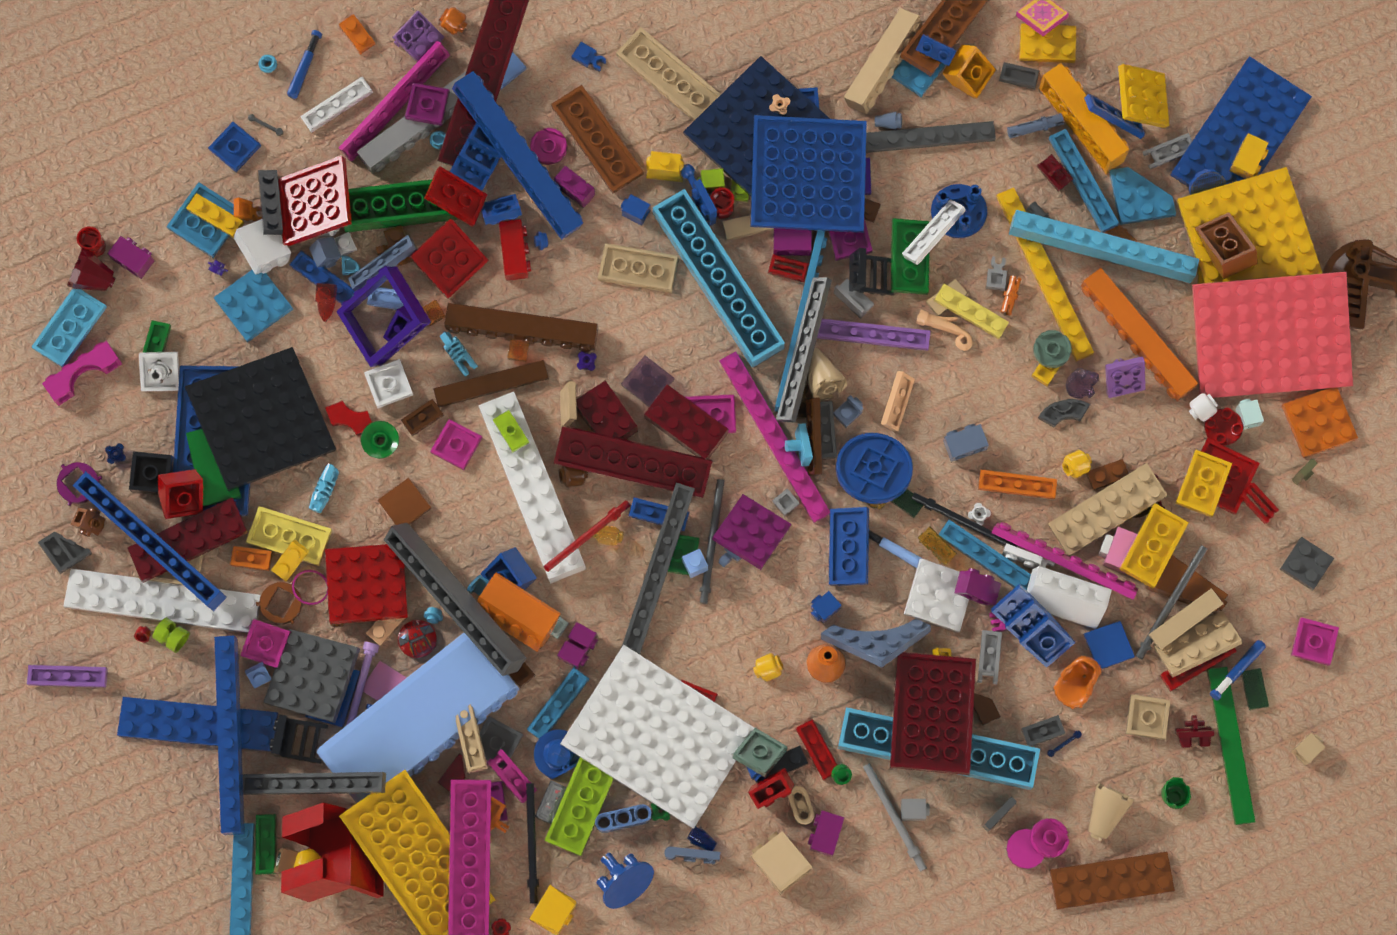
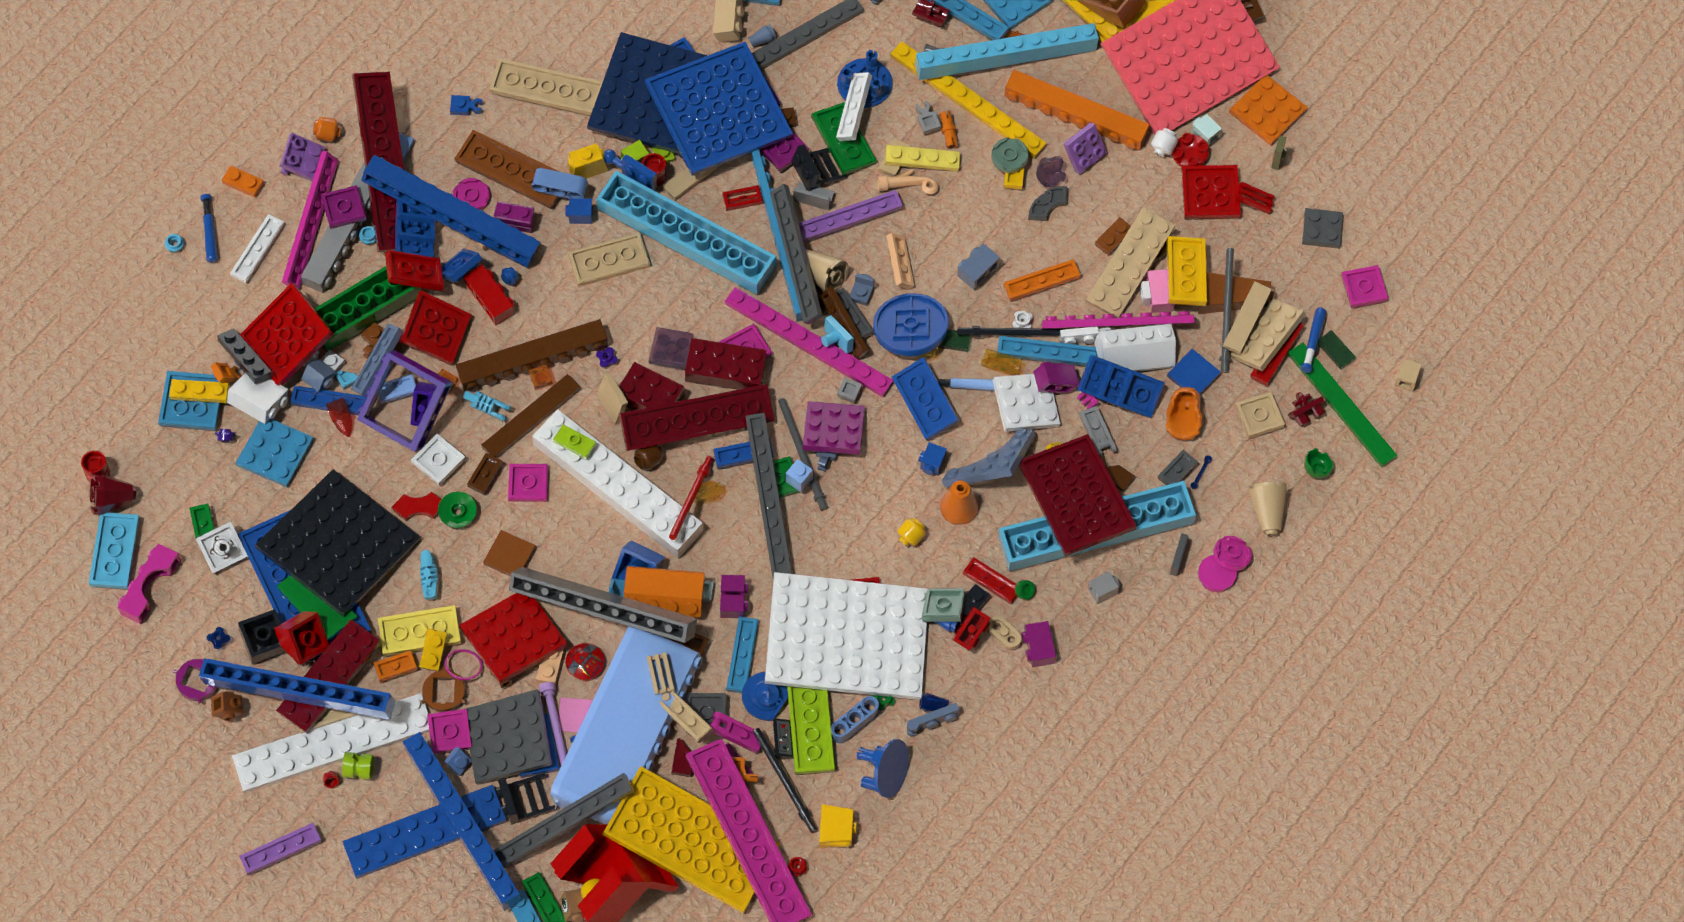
camera: 30 degrees left, 10 degrees down
dark grey wing [38,531,92,574] -> none
magenta brick [107,236,155,279] -> none
blue tile [208,122,261,173] -> none
dark grey hinge [248,114,283,136] -> none
medium azure plate [424,607,443,624] -> none
tan slope [751,831,812,895] -> none
light nougat plate [769,94,790,115] -> none
magenta brick [773,228,812,256] -> none
light grey bar [863,763,927,872] -> none
dark orange plate [1049,852,1175,910] -> none
yellow head [1062,450,1092,478] -> none
yellow plate [1175,450,1232,517] -> none
none -> medium blue beam [531,168,588,199]
none -> tan tile [647,652,674,695]

